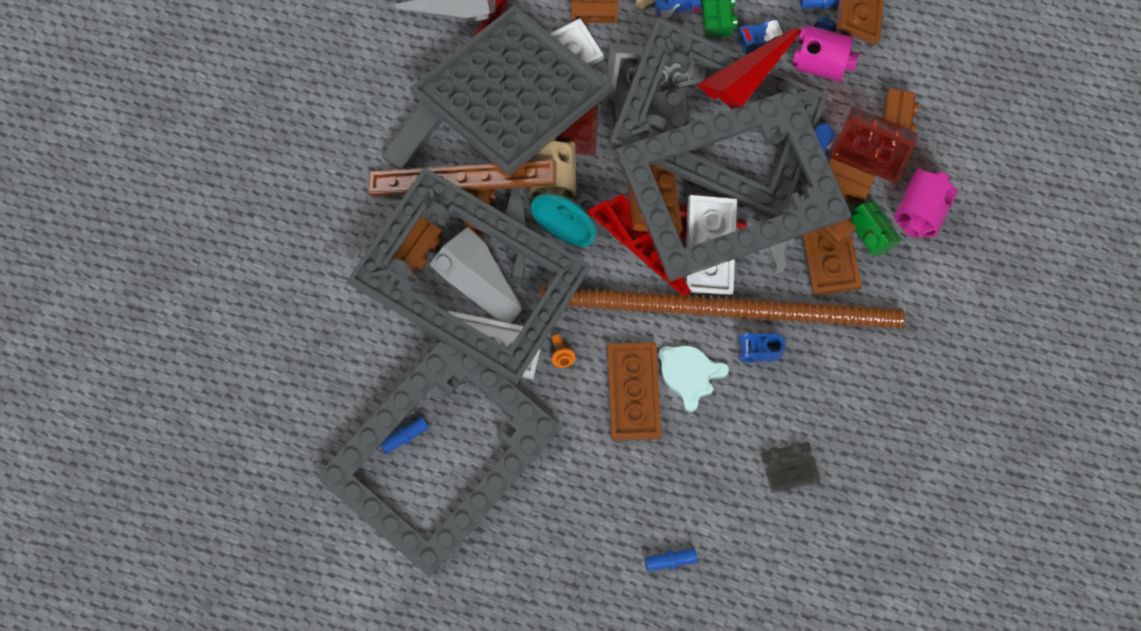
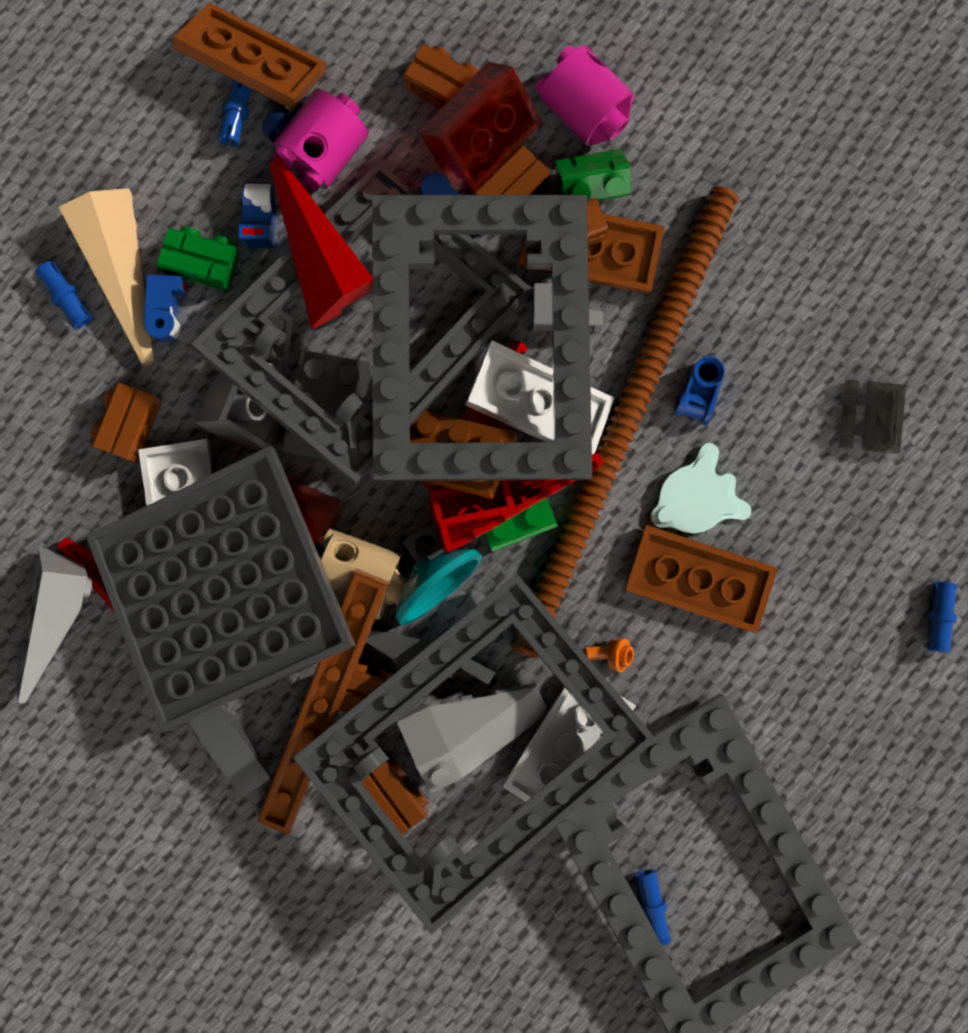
camera: 70 degrees left, 15 degrees up
none -> green brick [485,498,557,553]

